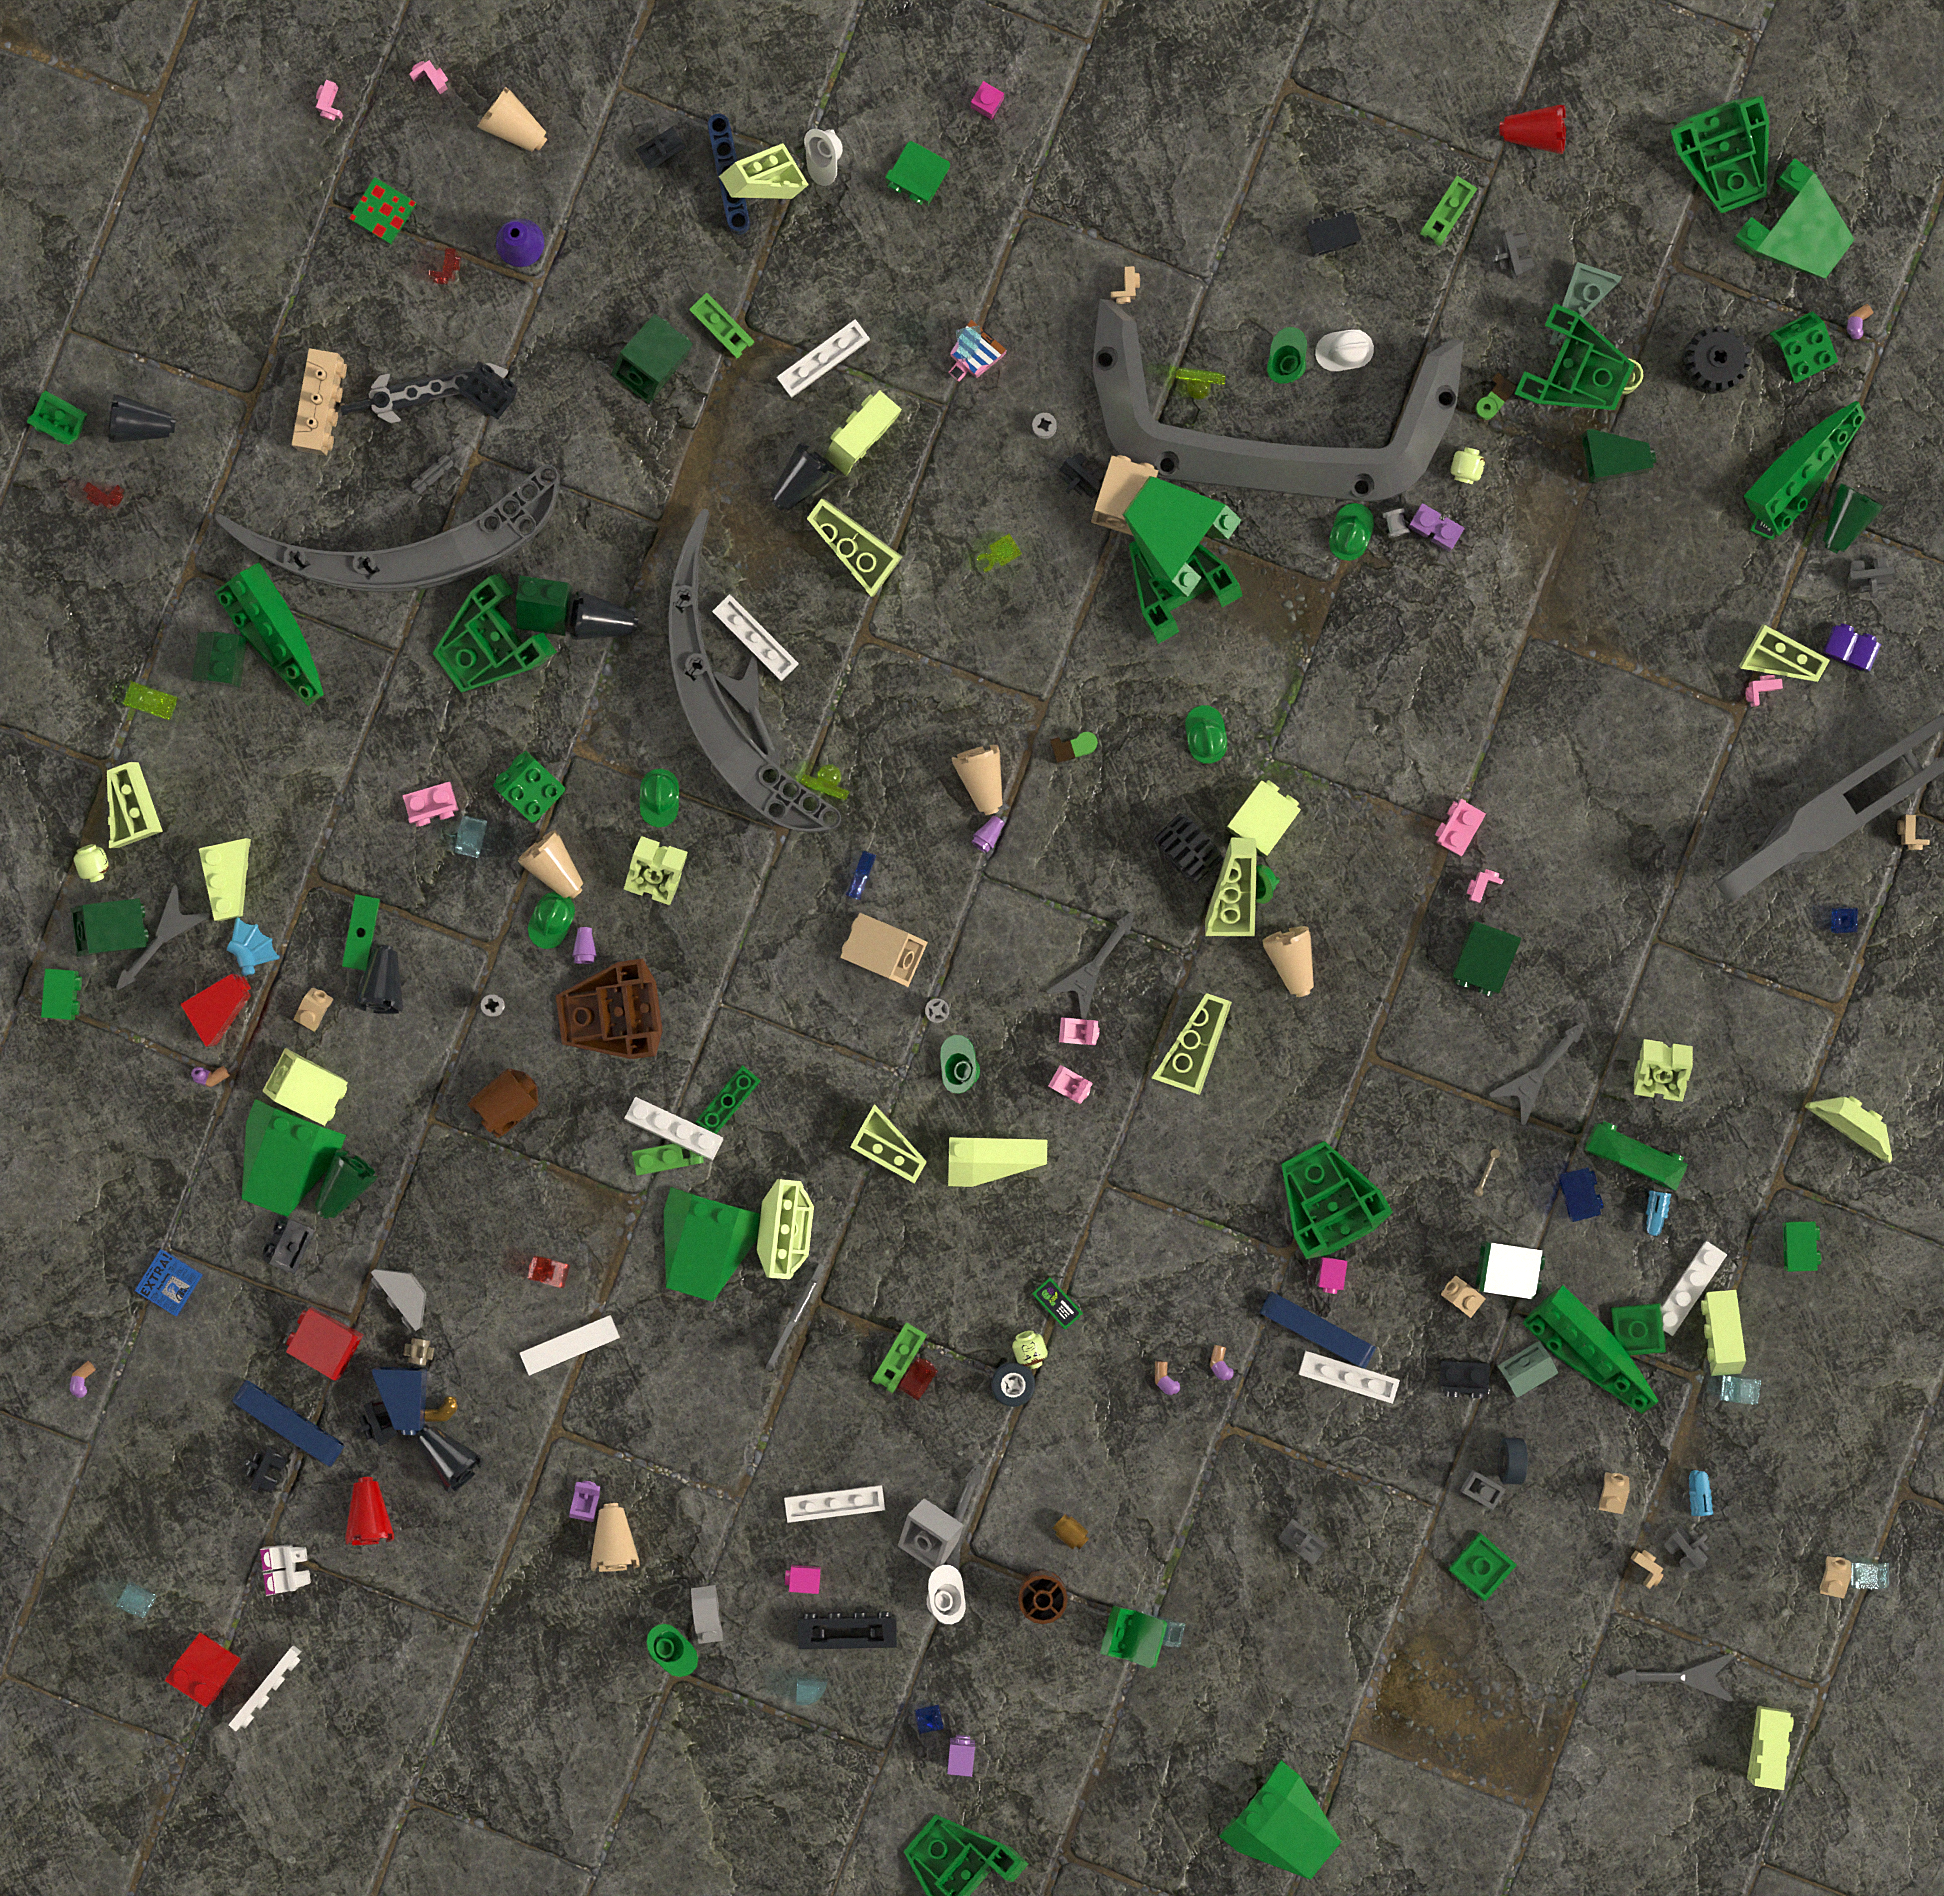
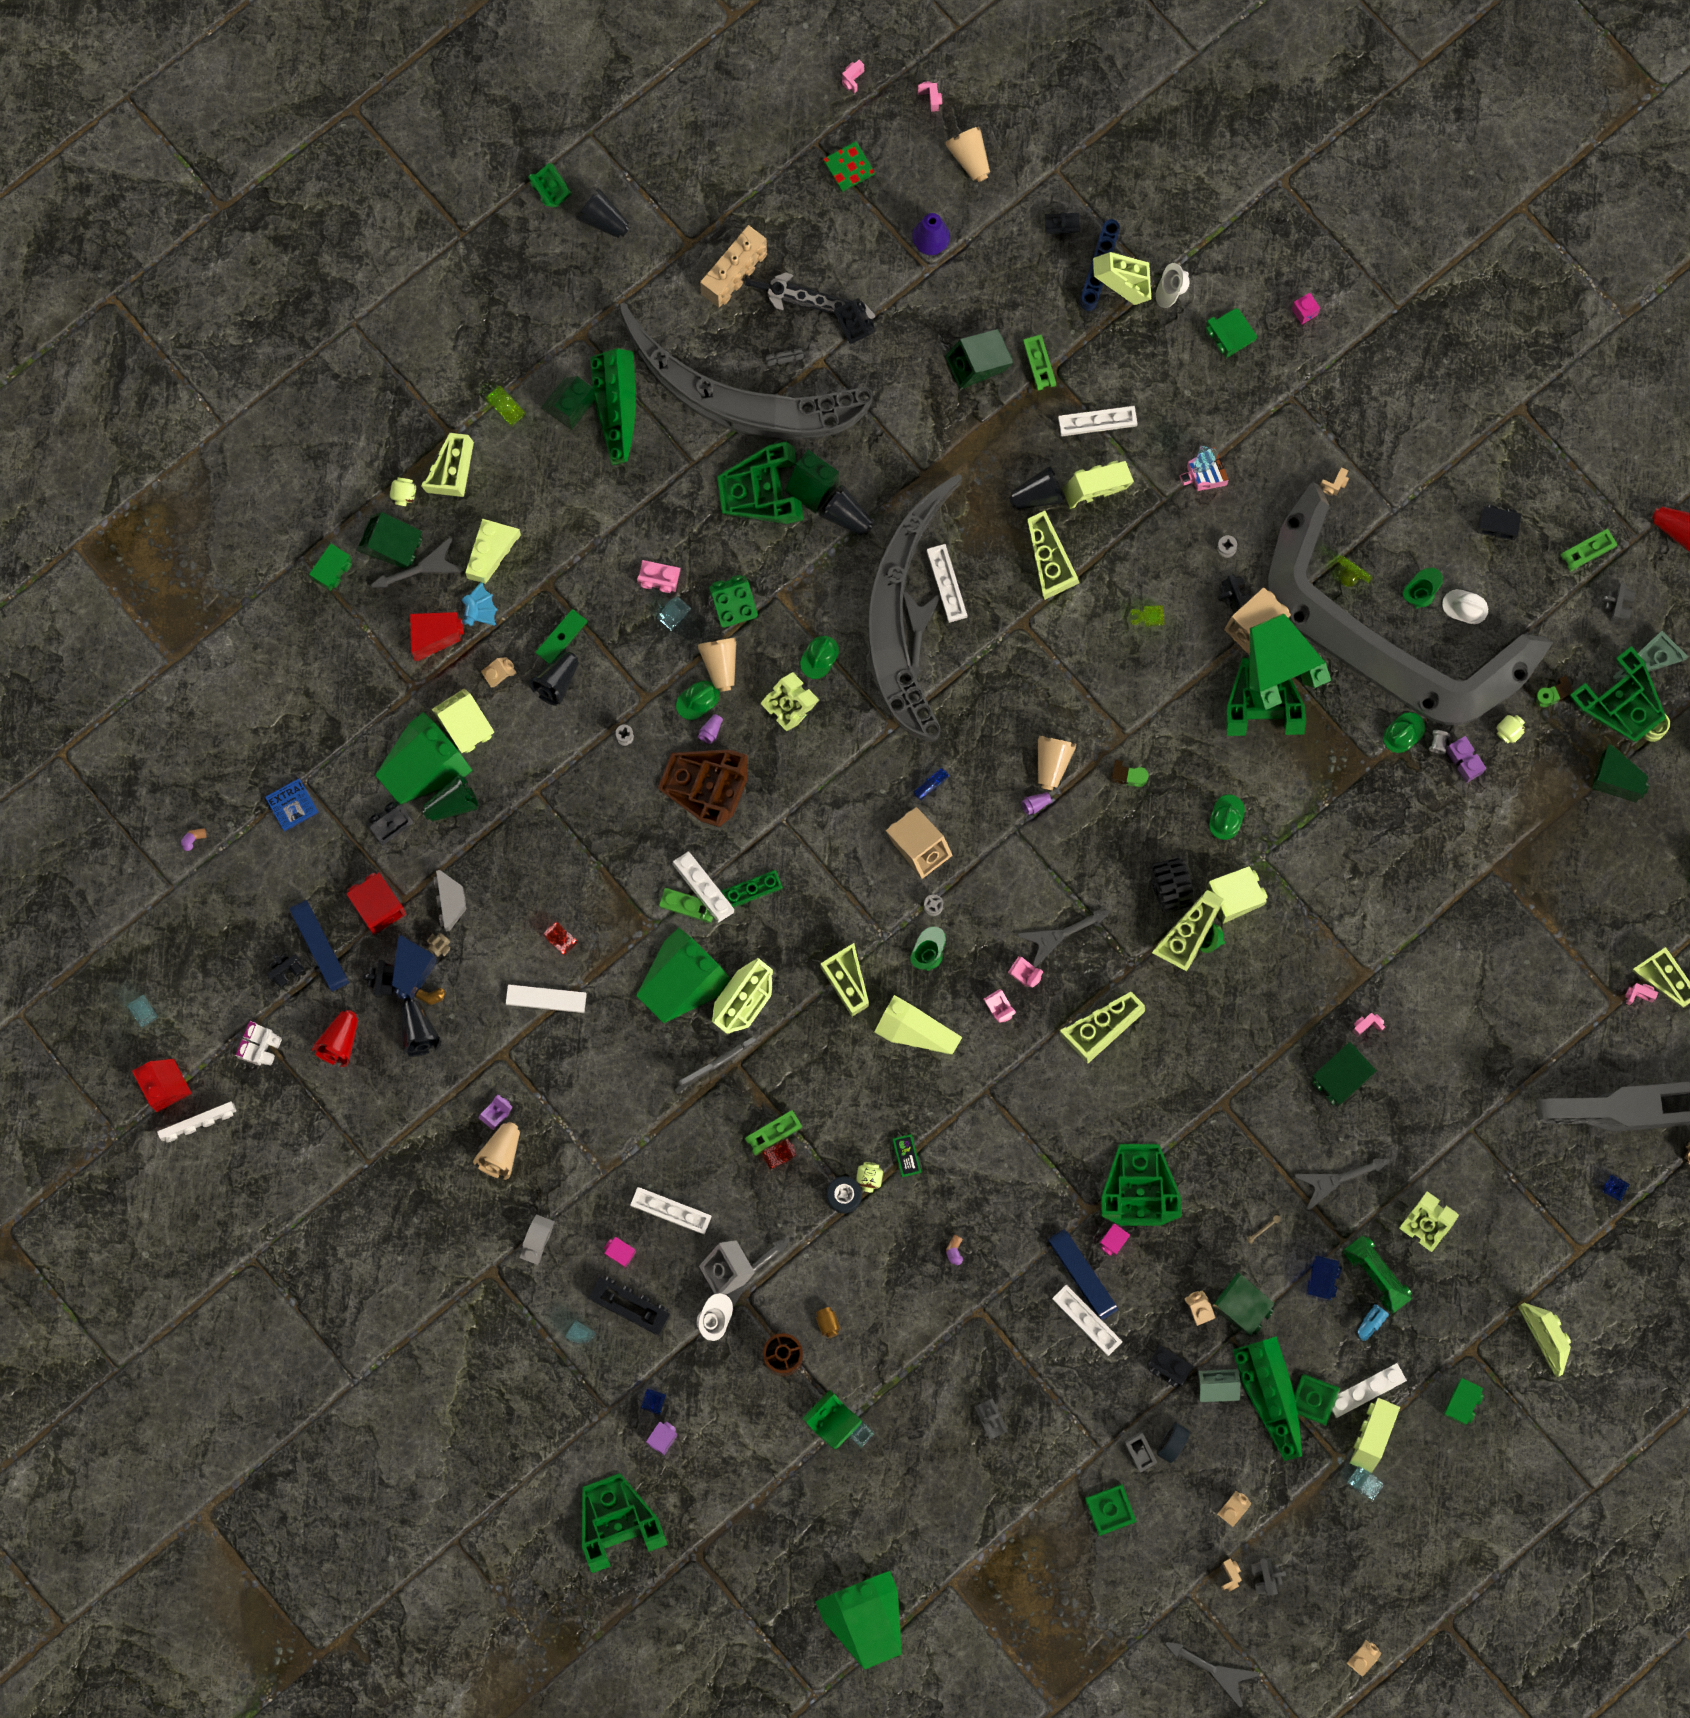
camera: 30 degrees right, 10 degrees down
clear red bracket [83,482,124,510] -> none
arm [191,1066,230,1087] -> none
clear red bracket [428,248,461,285] -> none
reddish brown cylinder [467,1068,540,1138] -> none
green piece [646,1624,698,1677] -> none
clear neon green tile [801,764,850,801] -> none
arm [1210,1345,1234,1381] -> none
tan cone [1263,926,1314,997] -> none
bright pink bracket [1435,799,1486,856] -> none
dark azure hinge [1689,1470,1713,1516] -> none
clear light blue brick [1851,1562,1889,1589] -> none

